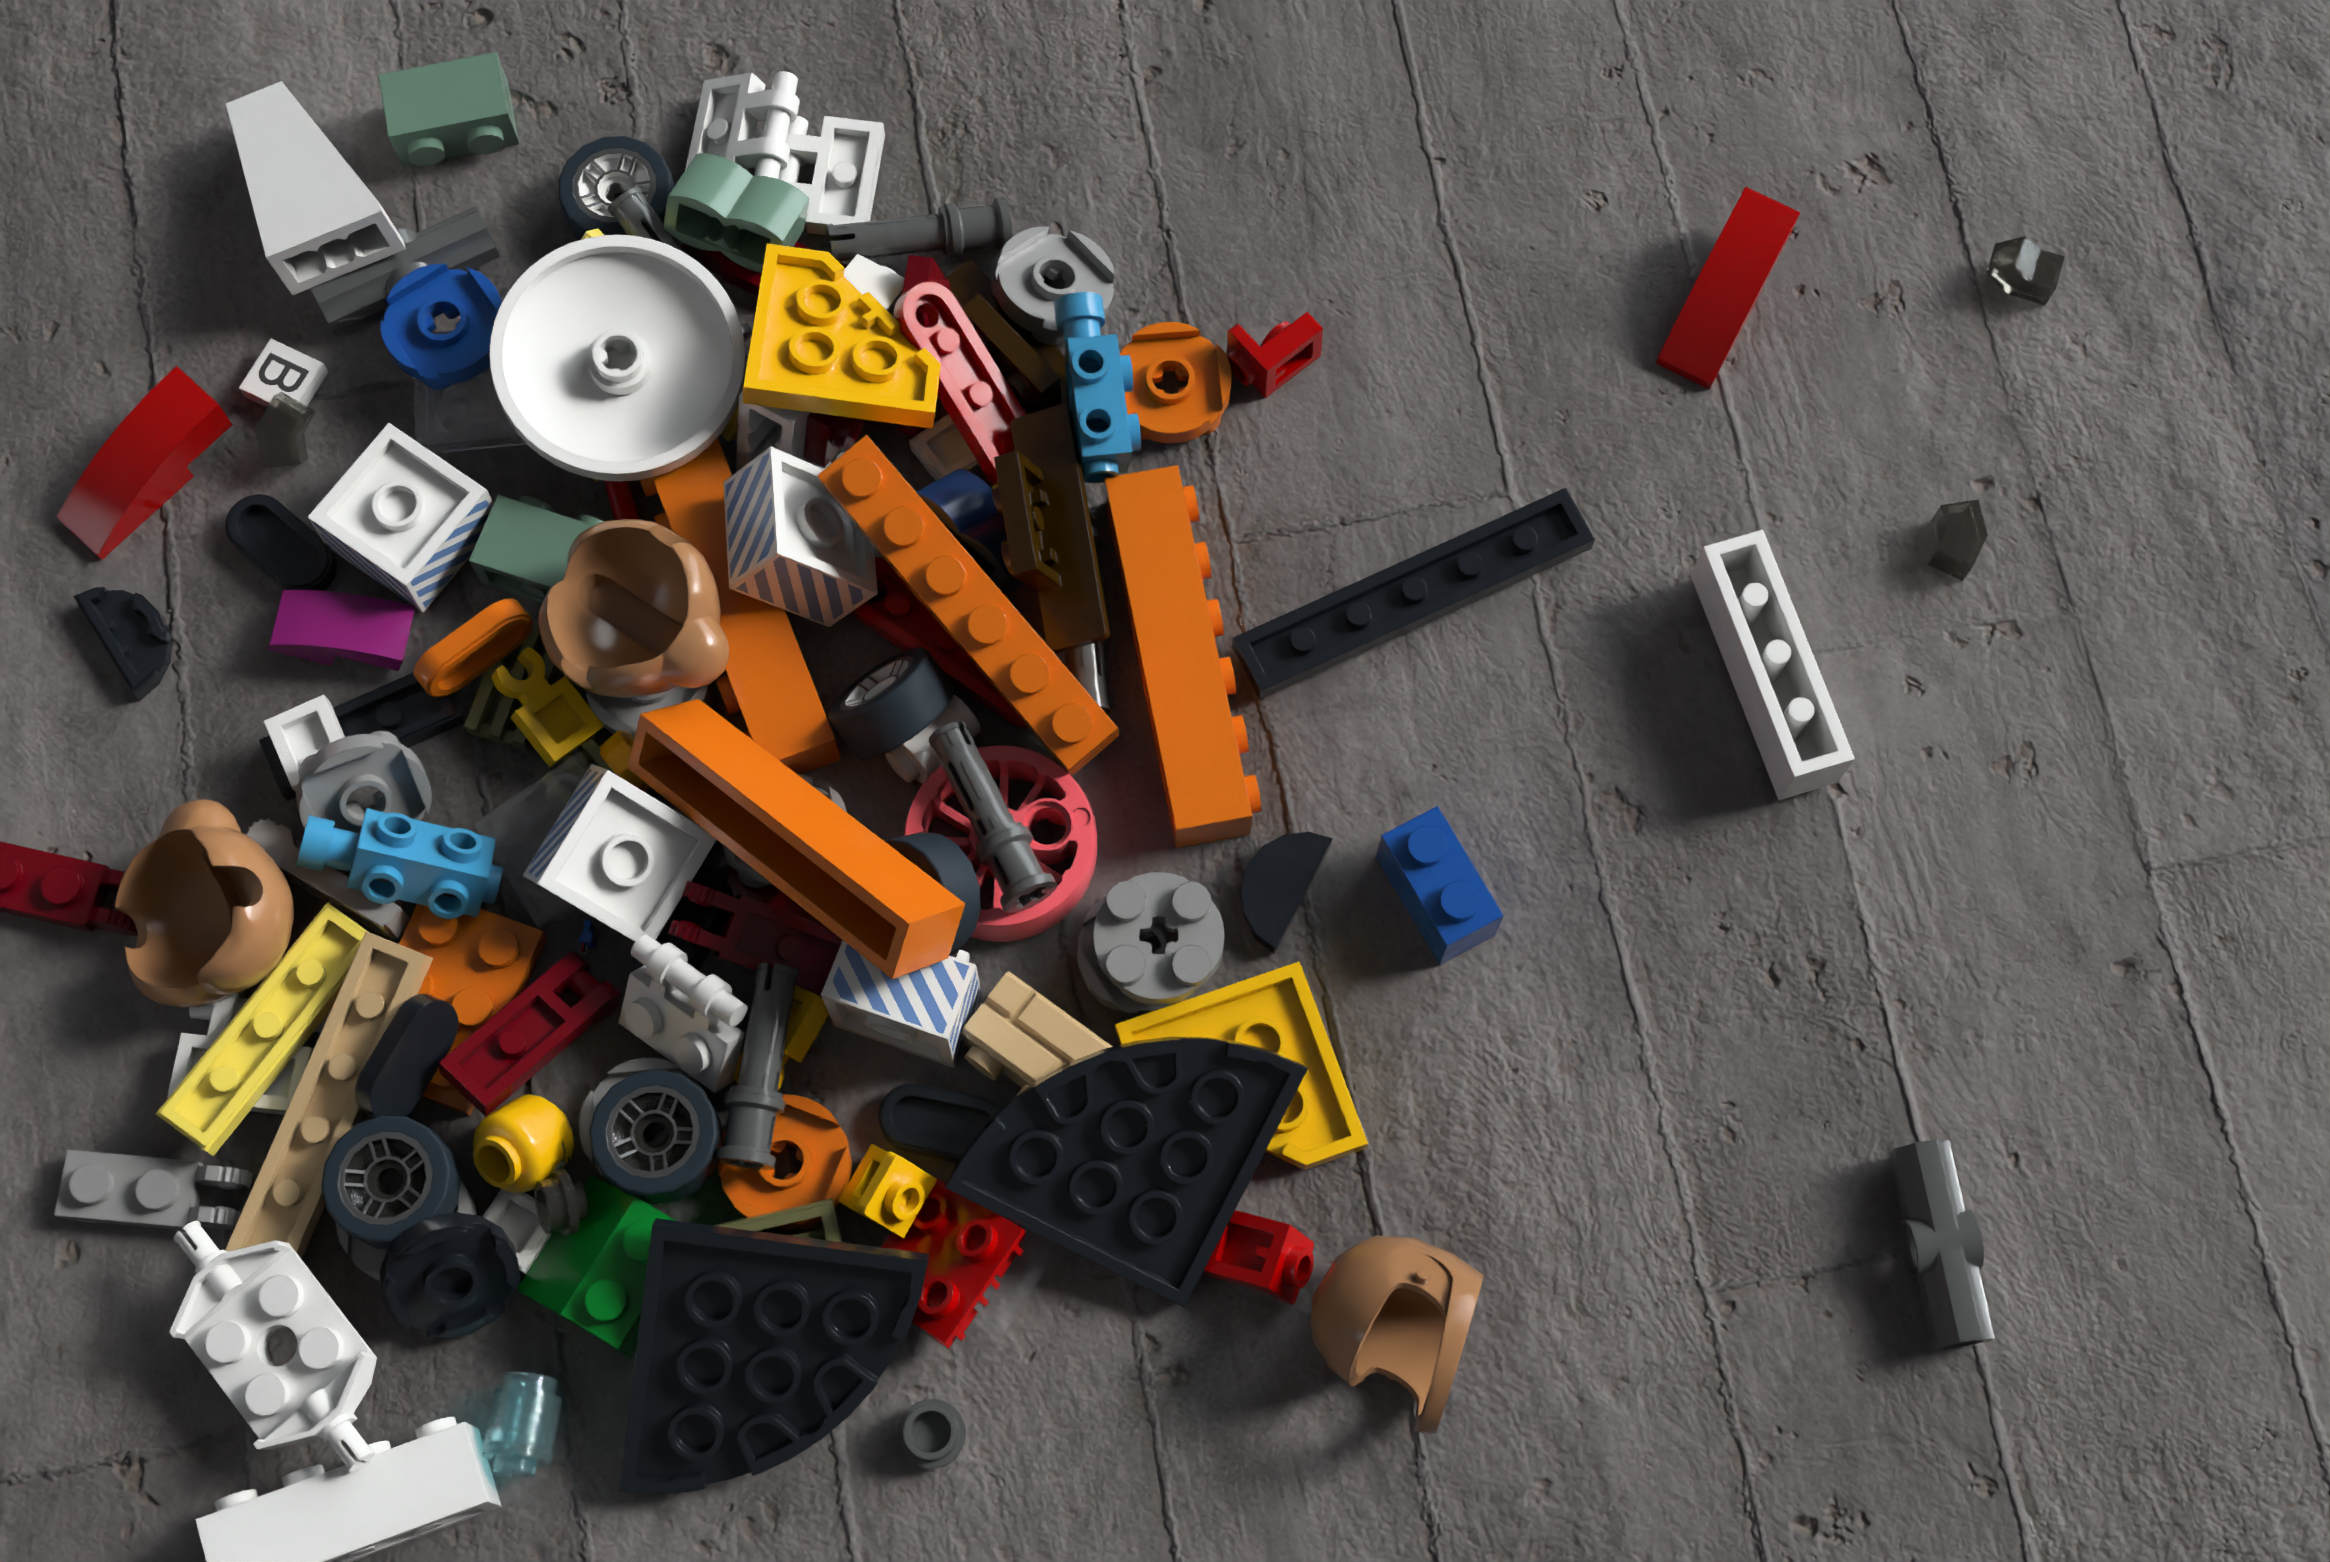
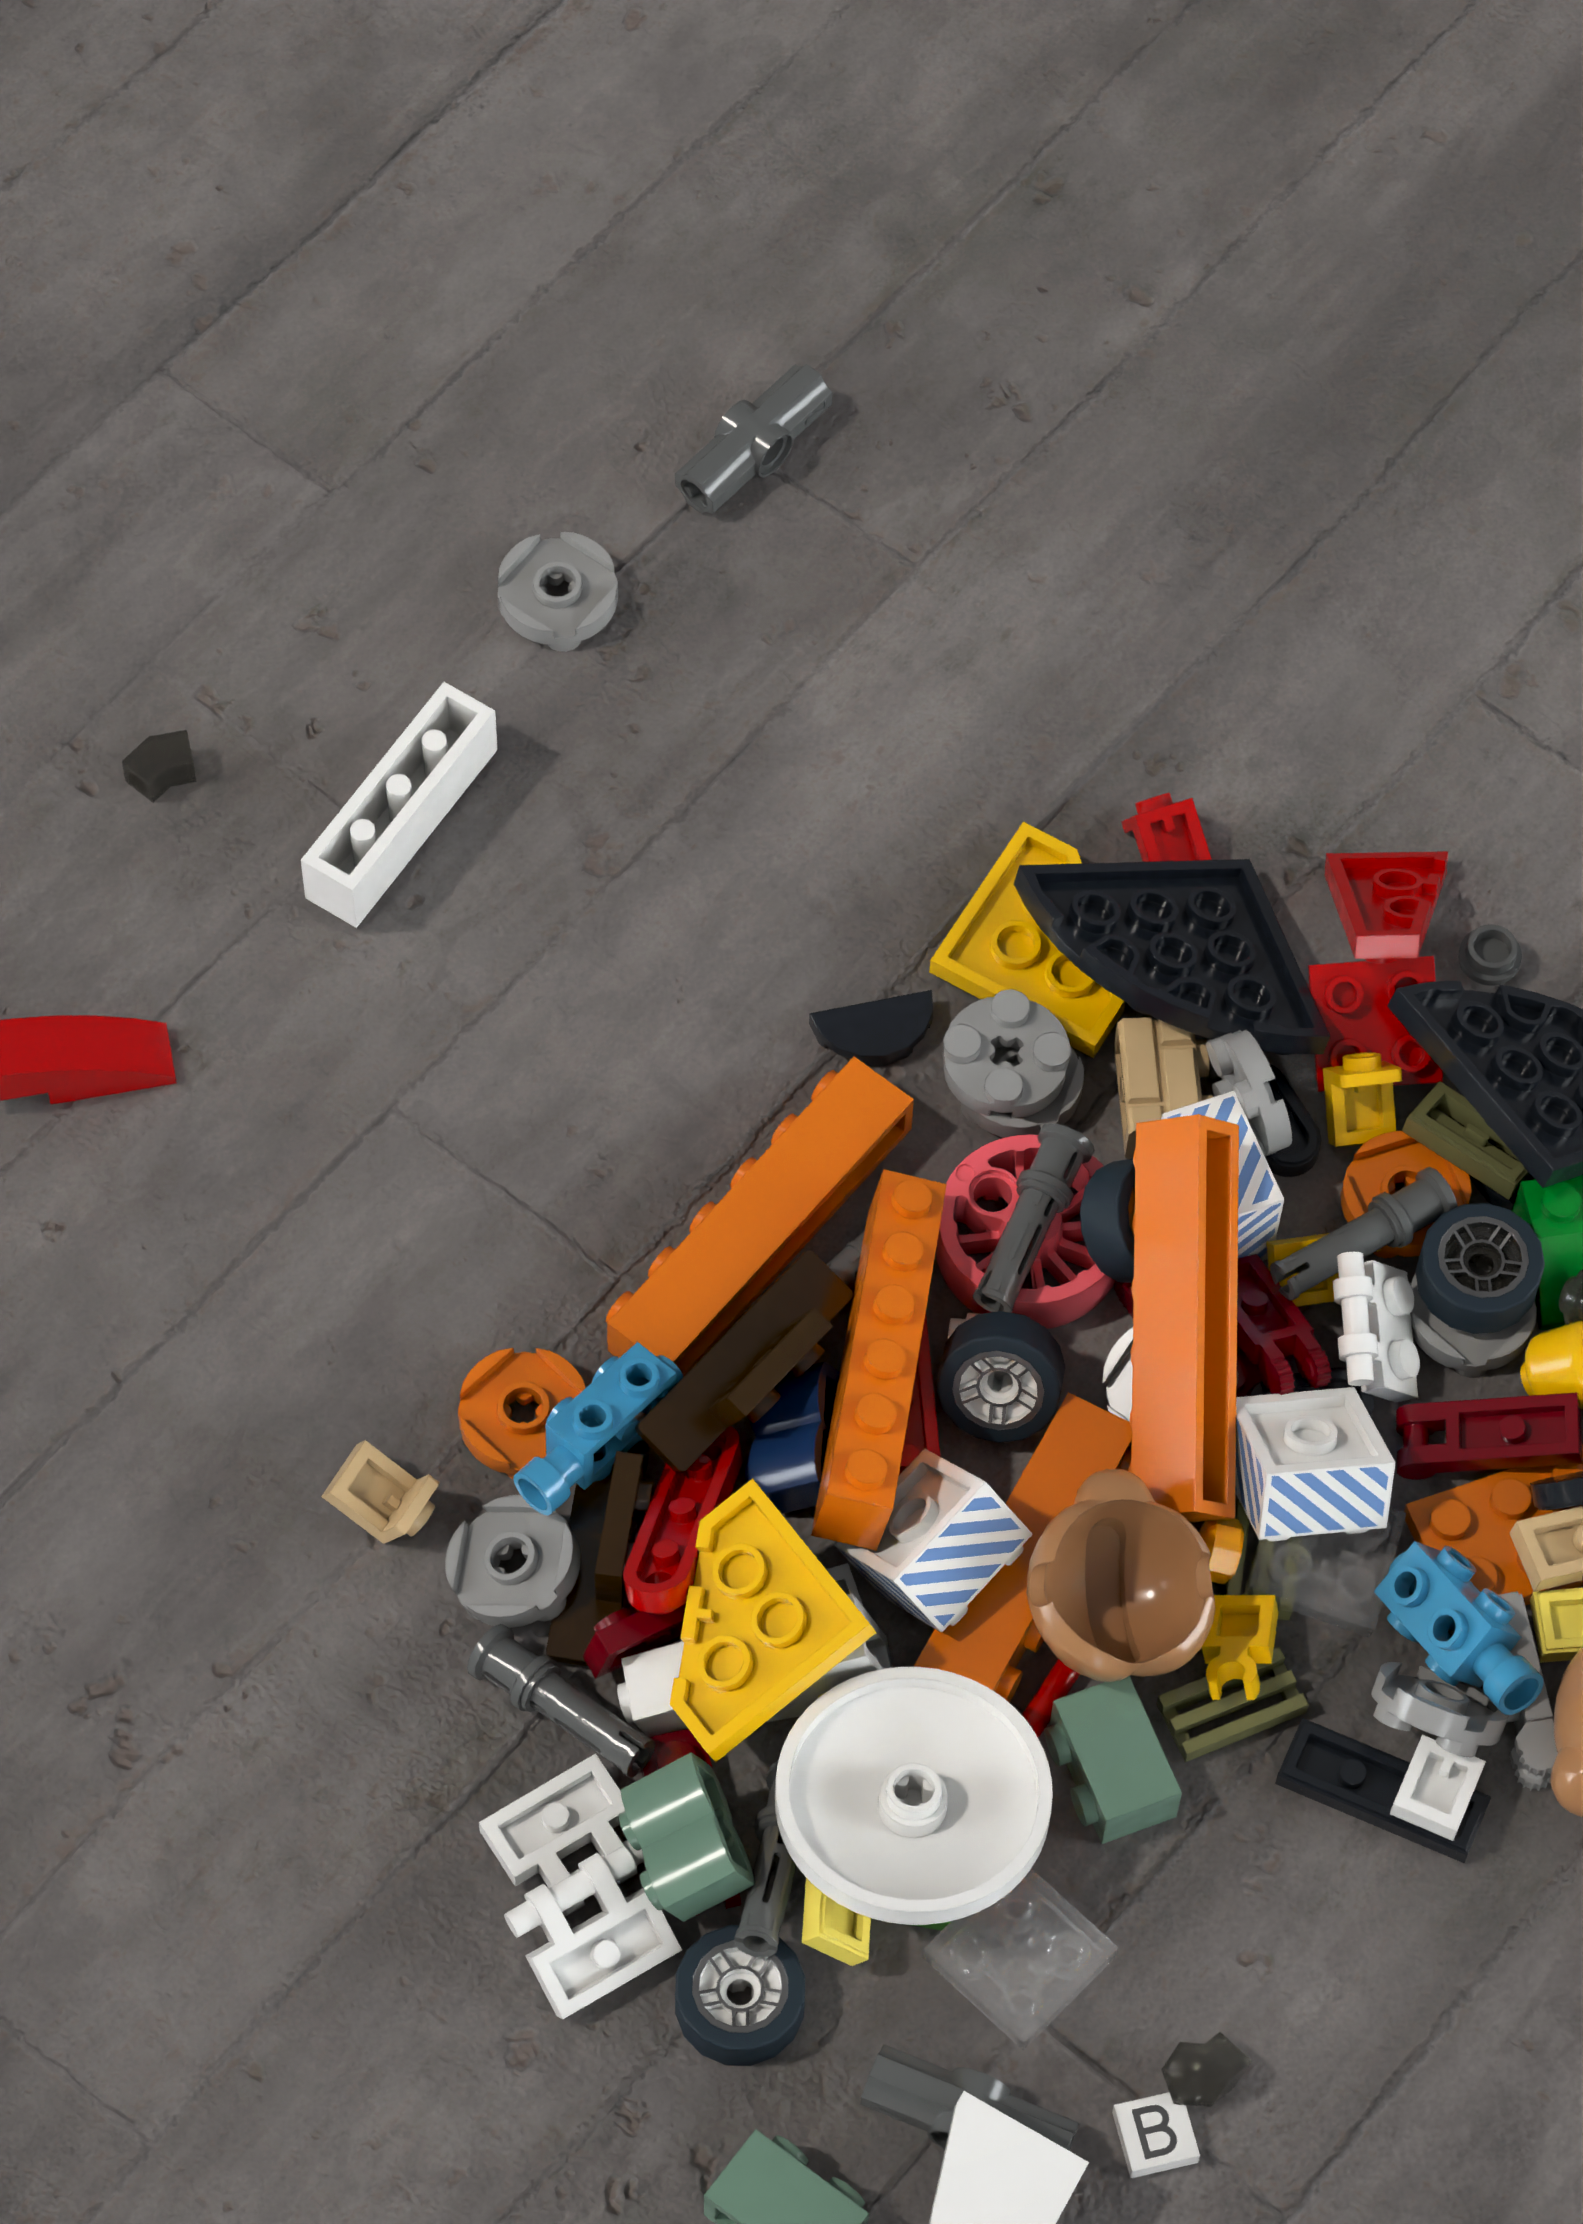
camera: 130 degrees left, 10 degrees down
red slope [56,366,233,560] -> none
black tile [73,587,173,701] -> none
black tile [225,494,337,591] -> none
magenta slope [268,590,415,672] -> none
white container [308,423,494,613] -> none
blue plate [380,264,502,390] -> none
orange tile [413,598,533,697] -> none
red bracket [1227,312,1323,398] -> none
black plate [1232,488,1595,699] -> none
medium nougat piece [1311,1235,1484,1434] -> none
blue brick [1376,806,1504,966] -> none
none -> tan bracket [321,1440,440,1544]
none -> light grey plate [498,532,618,652]
none -> light grey plate [1206,1030,1292,1157]
none -> red wing [1324,851,1449,964]

